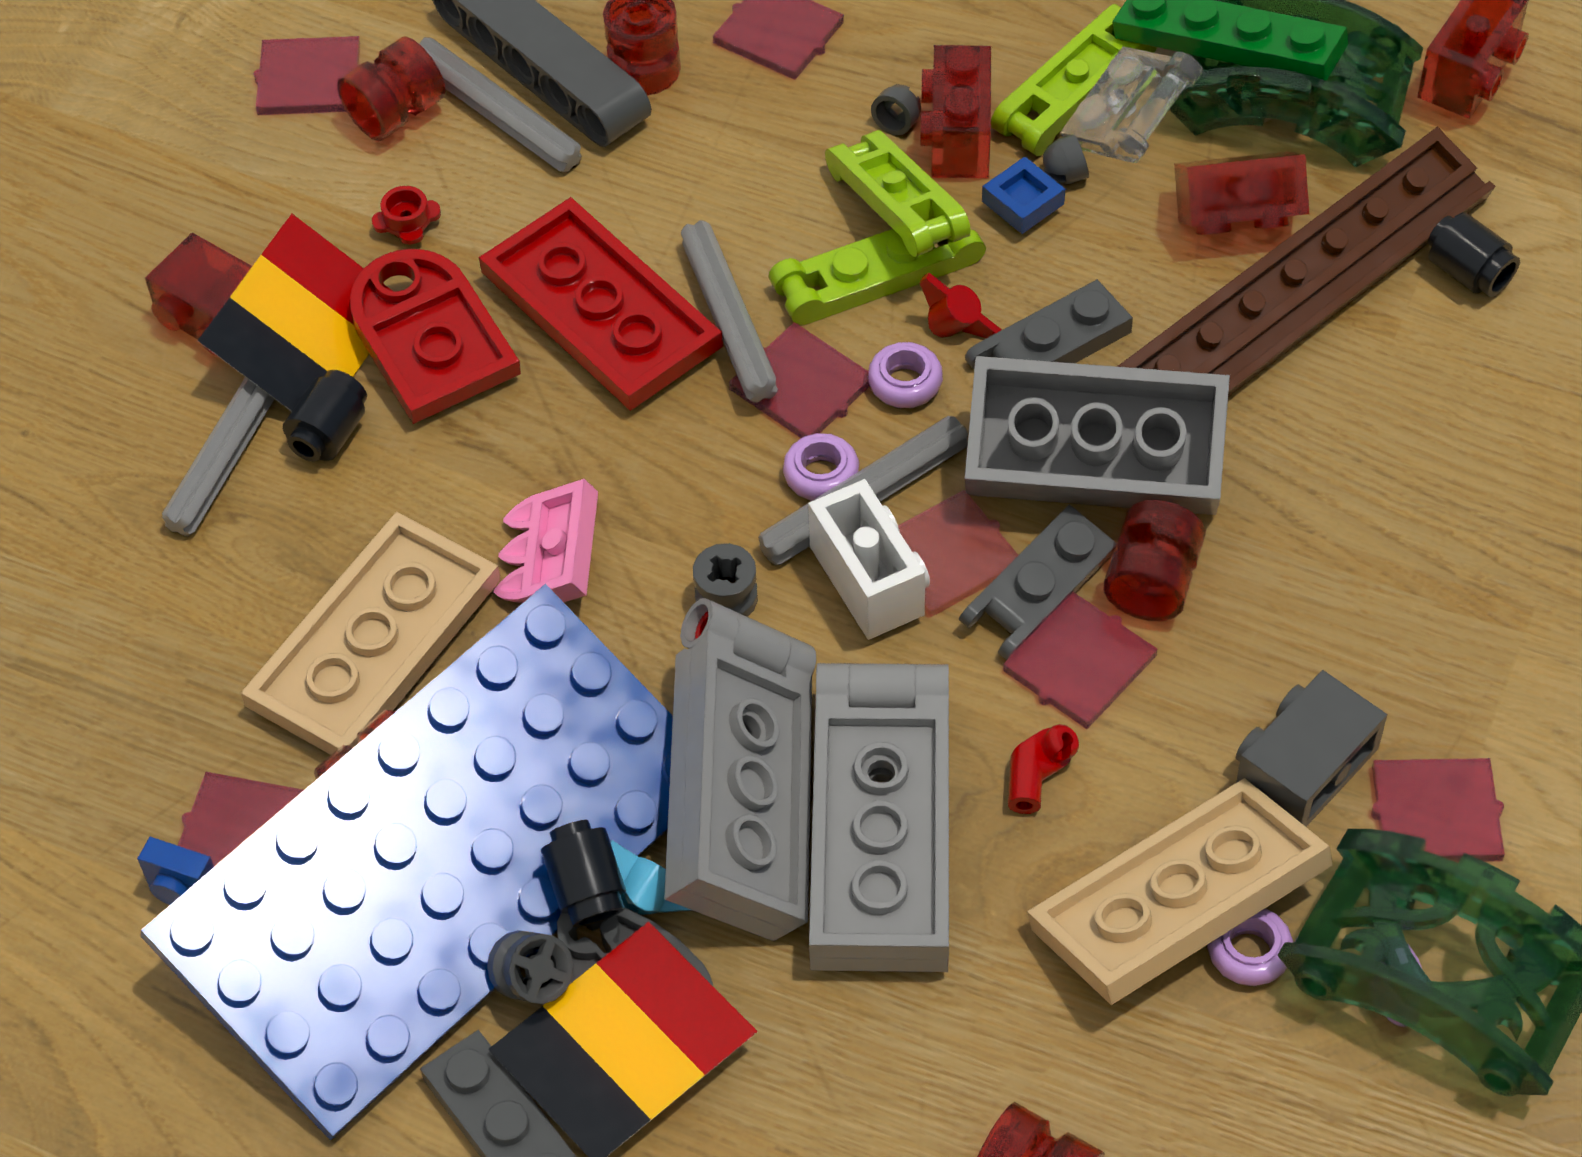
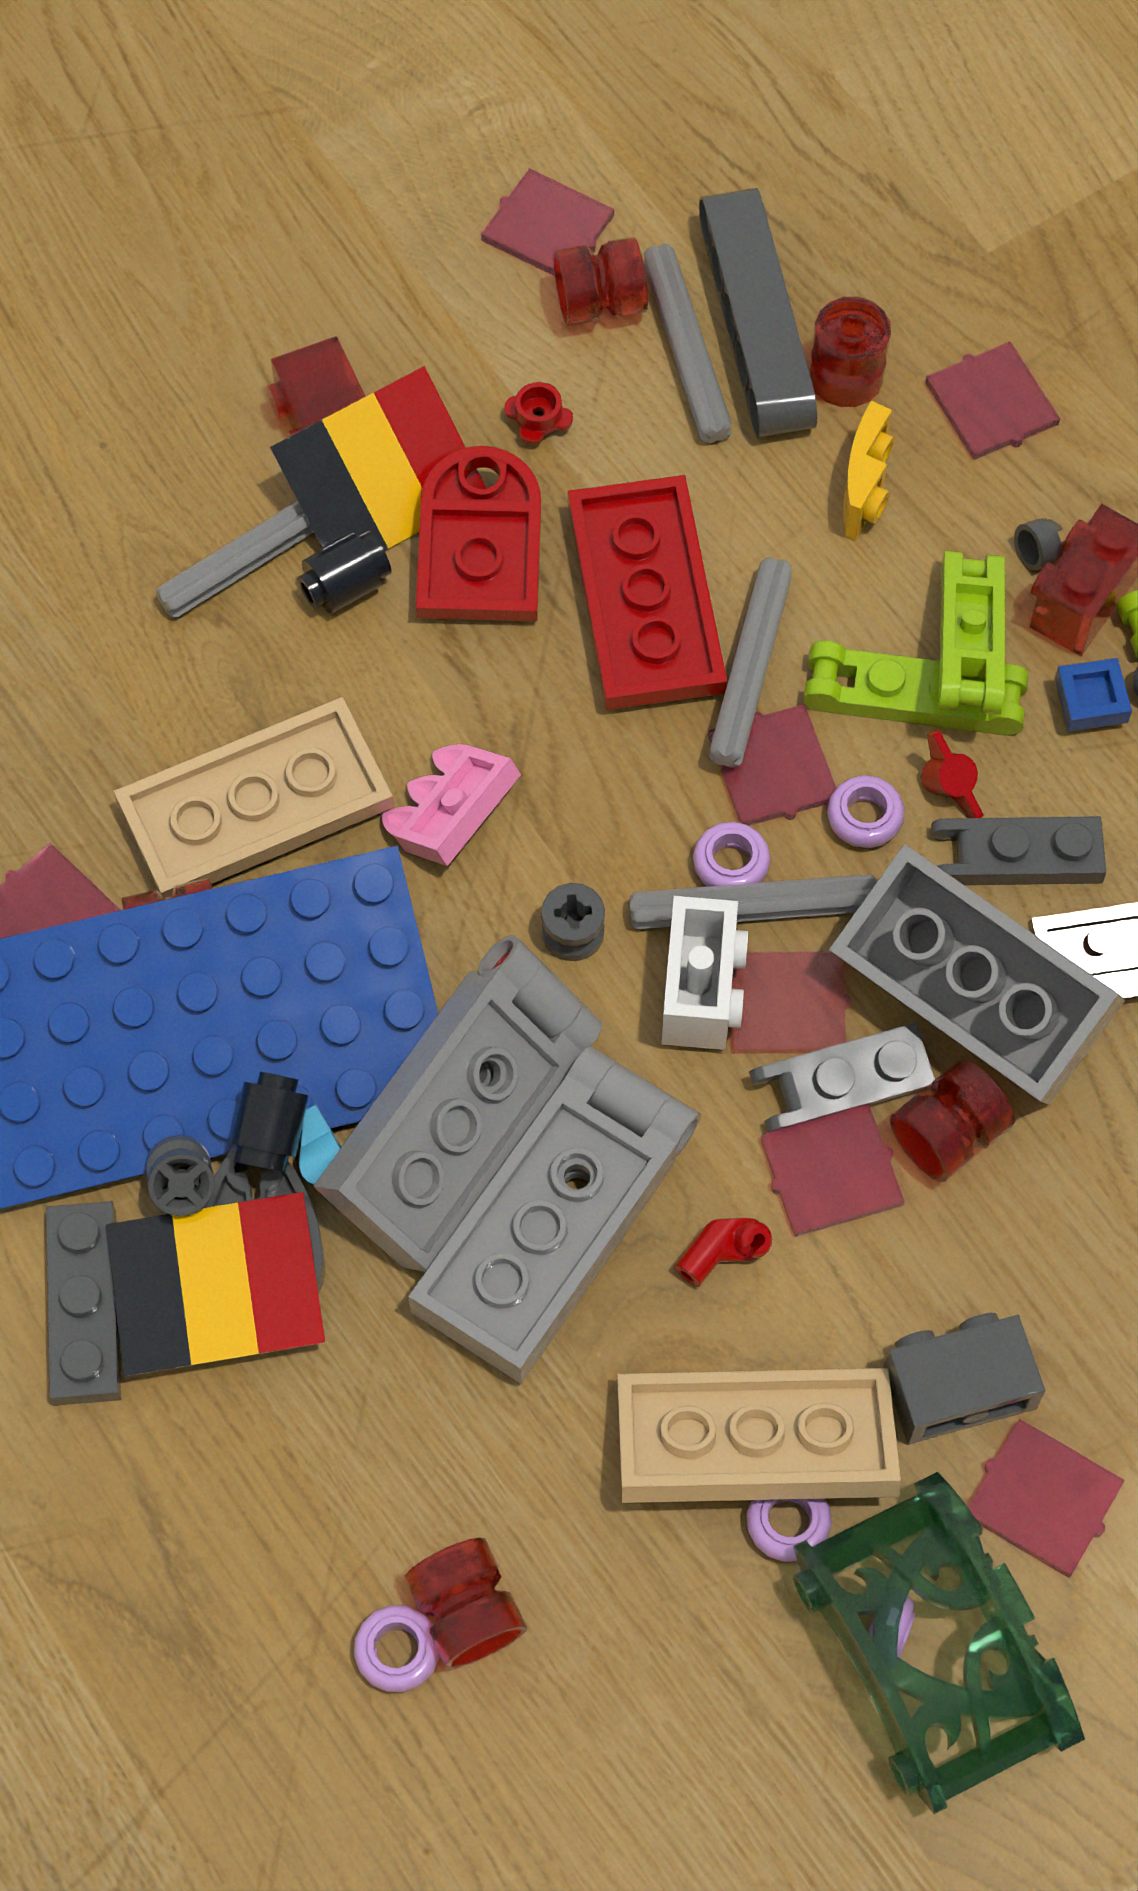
camera: 30 degrees right, 10 degrees up
none -> yellow slope [843,401,895,541]

